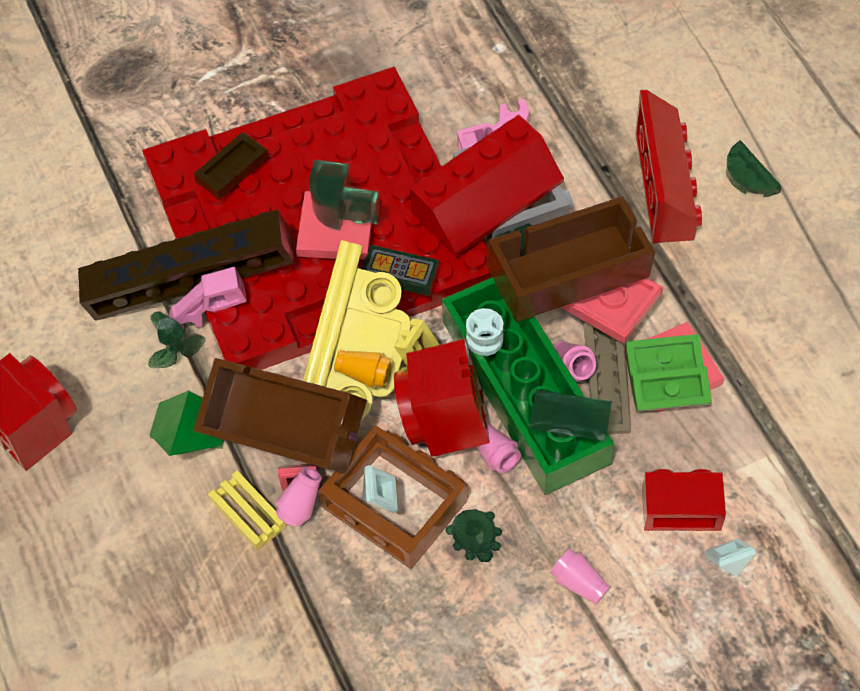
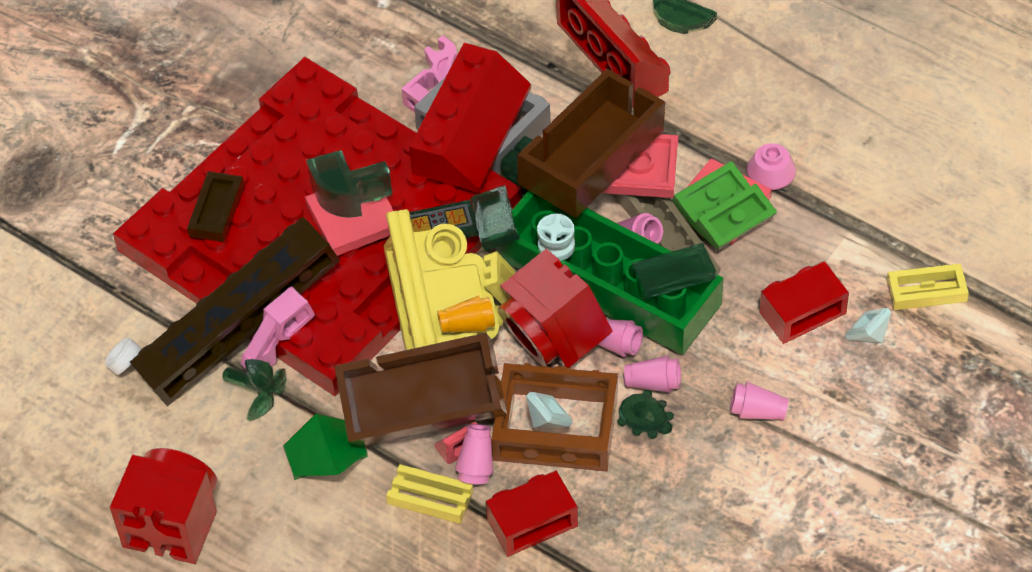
camera: 30 degrees left, 5 degrees down
none -> white tile [105,337,141,375]
none -> clear green tile [471,185,520,251]
none -> red brick [485,470,578,557]
none -> bright pink cone [624,355,681,393]
none -> bright pink cone [747,143,796,190]
none -> light yellow tile [886,264,969,310]

